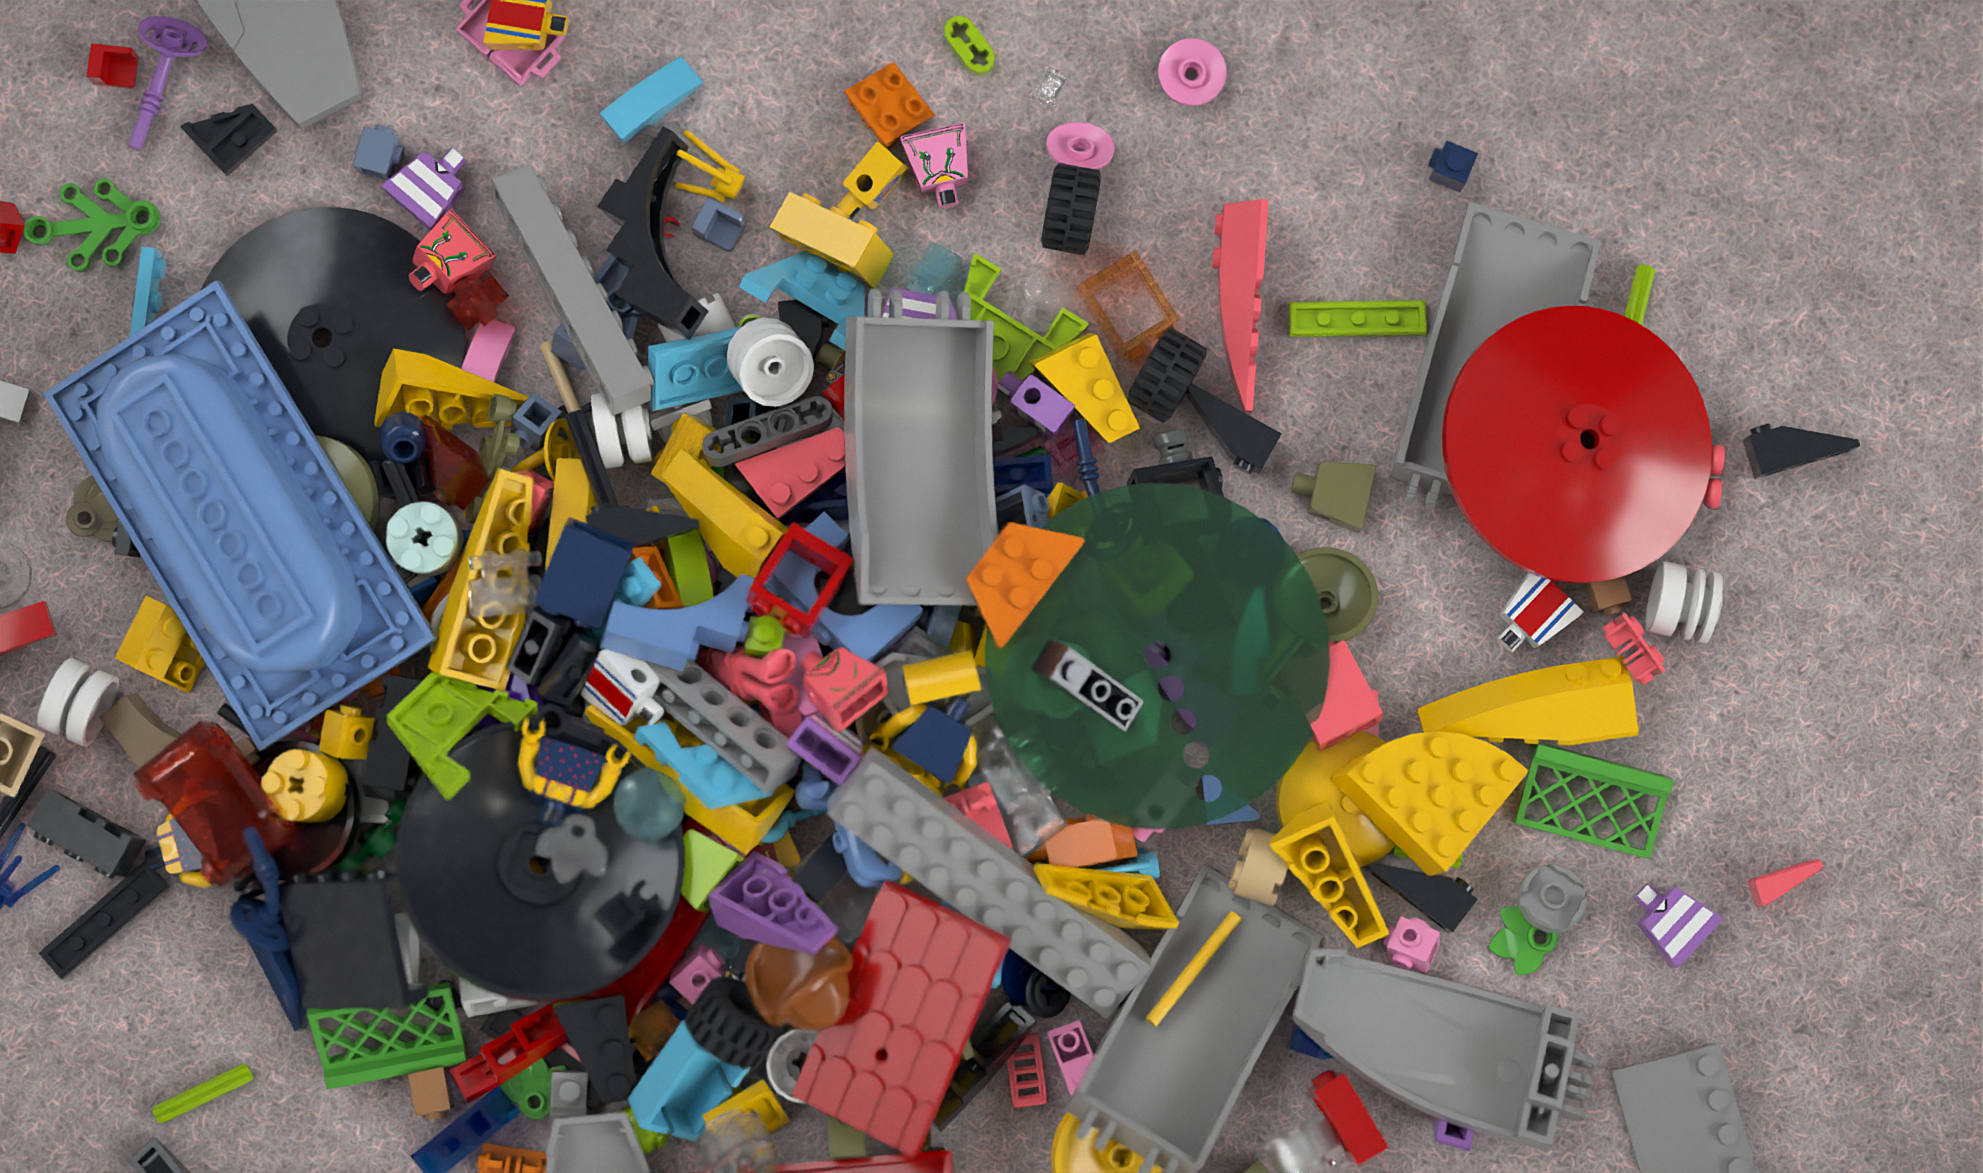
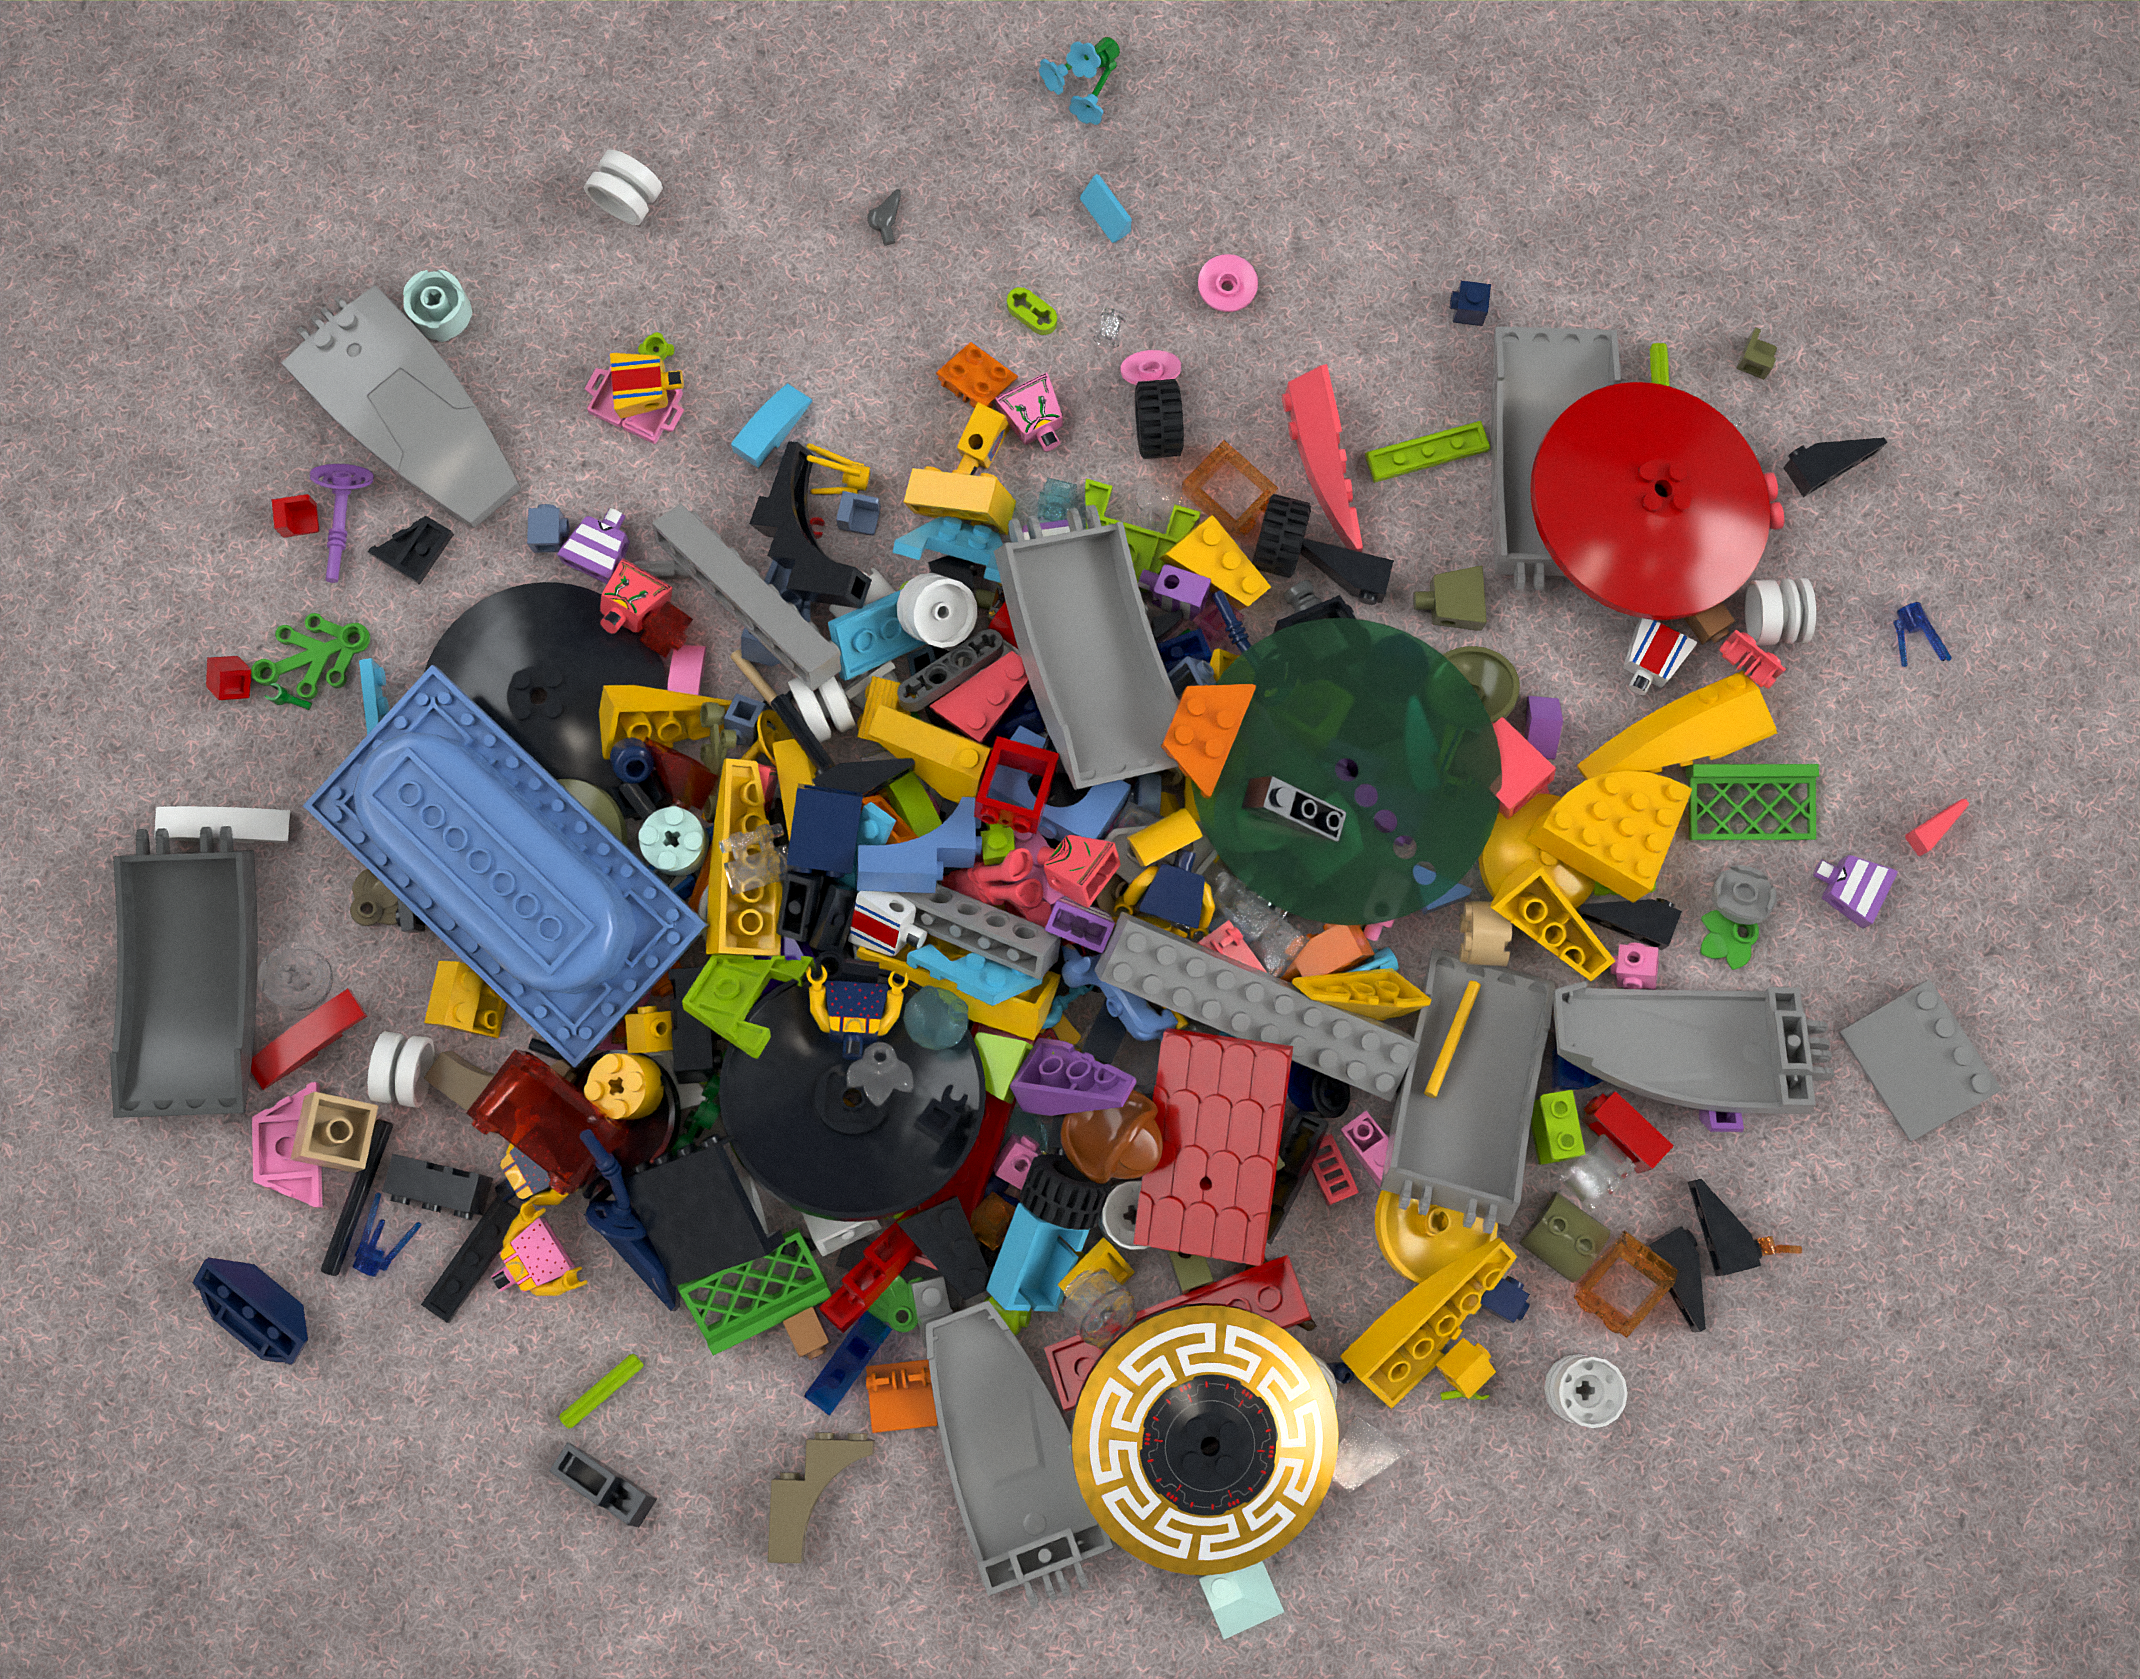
camera: 10 degrees left, 5 degrees down
none -> green hand [265,683,312,710]
none -> torso [491,1197,588,1296]
none -> light grey axle [633,560,692,579]
none -> medium lavender slope [1525,696,1563,760]
none -> lime panel [1531,1090,1586,1165]
none -> olive panel [1736,327,1777,380]
none -> clear blue plant [1893,602,1952,667]

